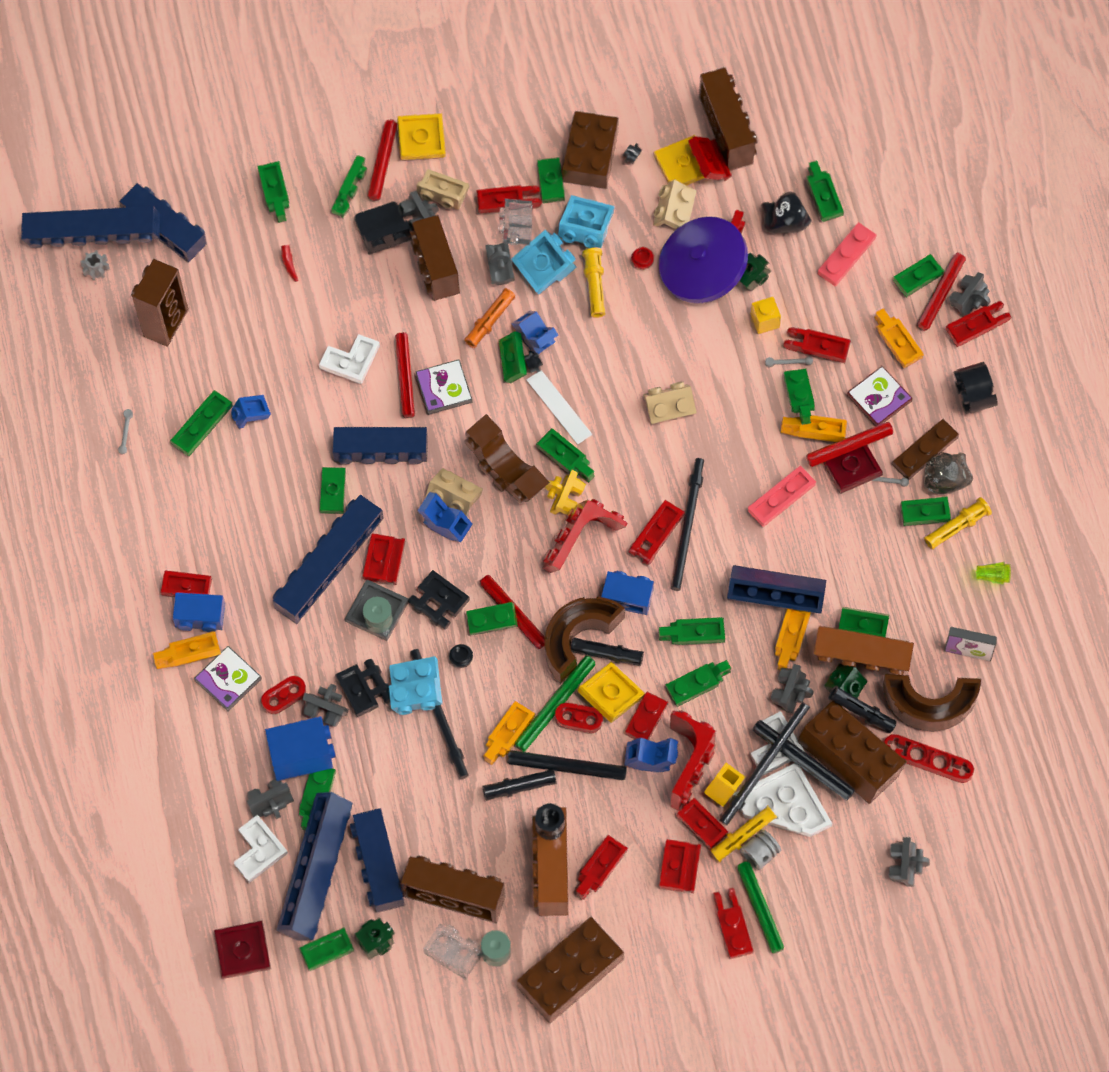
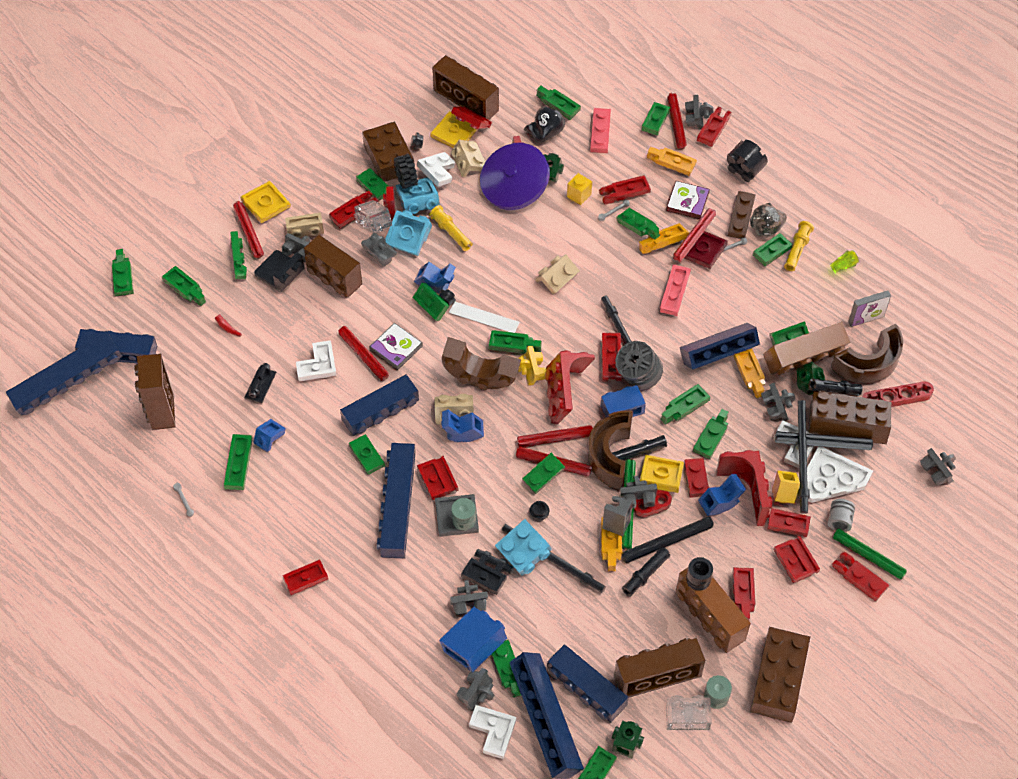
camera: 35 degrees left, 10 degrees down
light grey gear [80,250,110,280] -> none
light orange hinge [153,631,221,669] -> none
blue brick [173,593,225,632] -> none
tile [194,646,262,711] -> none
red plate [261,676,306,714] -> none
black plate [408,570,470,629] -> none
orange pin [464,288,516,348] -> none
red plate [631,247,654,269] -> none
yellow pin [710,805,777,862] -> none
none -> green hinge [112,249,134,297]
none -> black hinge [244,363,277,403]
none -> red plate [383,186,396,223]
none -> black tyre [394,154,418,189]
none -> white plate [416,152,455,187]
none -> red axle [517,425,593,447]
none -> dark grey hinge [602,496,633,536]
none -> dark grey wheel [615,341,663,390]
none -> dark grey hips [619,476,657,509]

